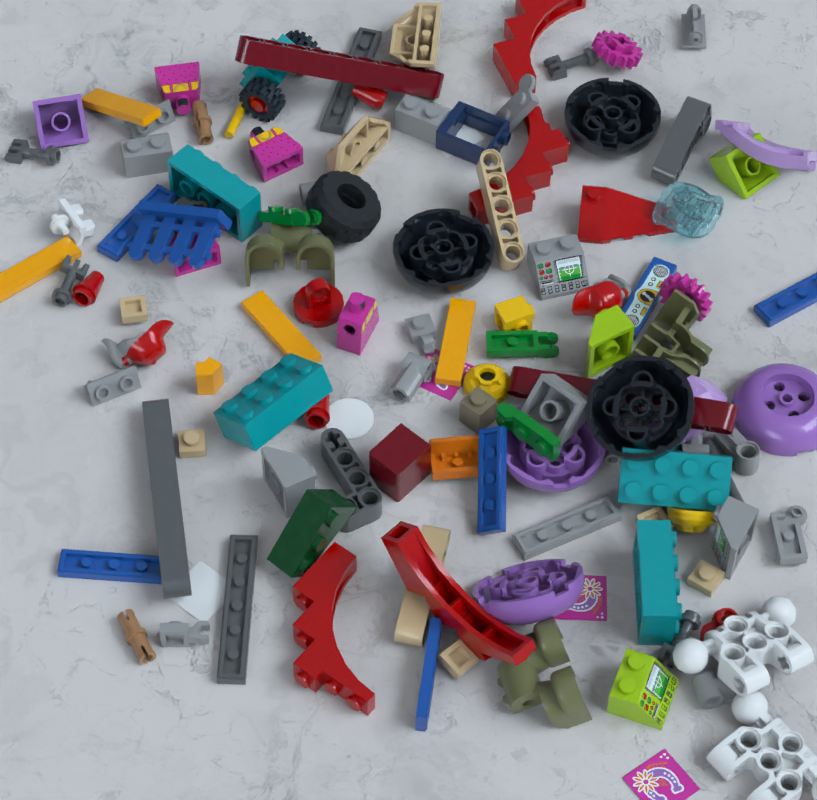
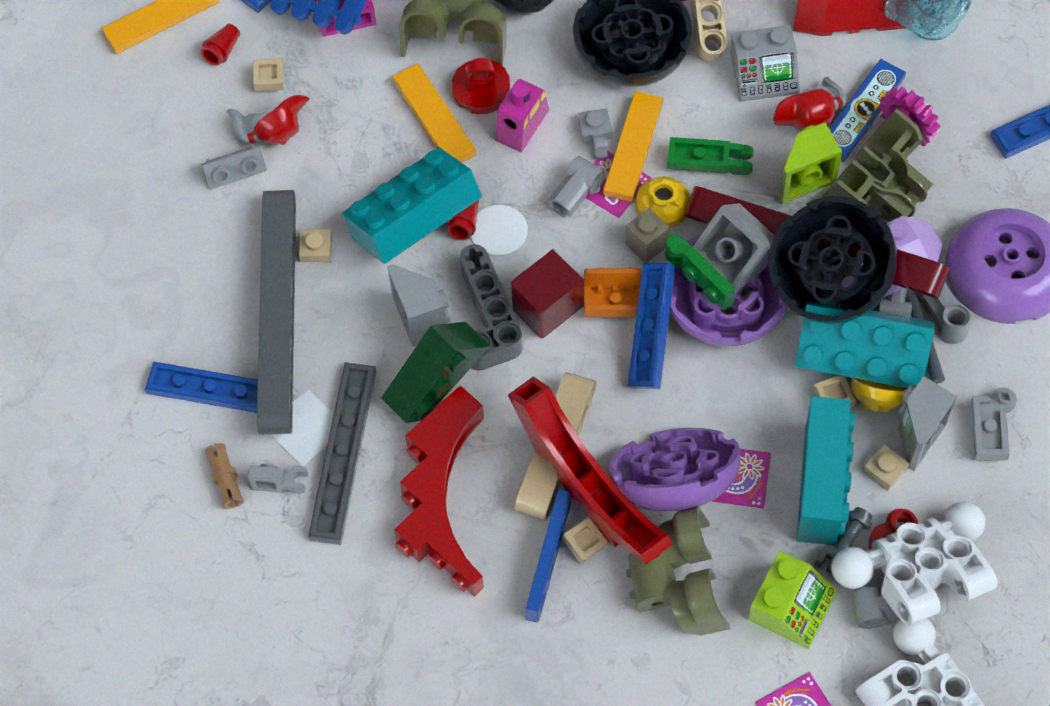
camera: 10 degrees right, 10 degrees up
dark grey hinge [52,255,90,307] -> none
light orange piece [196,357,224,395] -> none
yellow brick [494,295,535,331] -> none
light grey tile [512,495,621,561] -> none

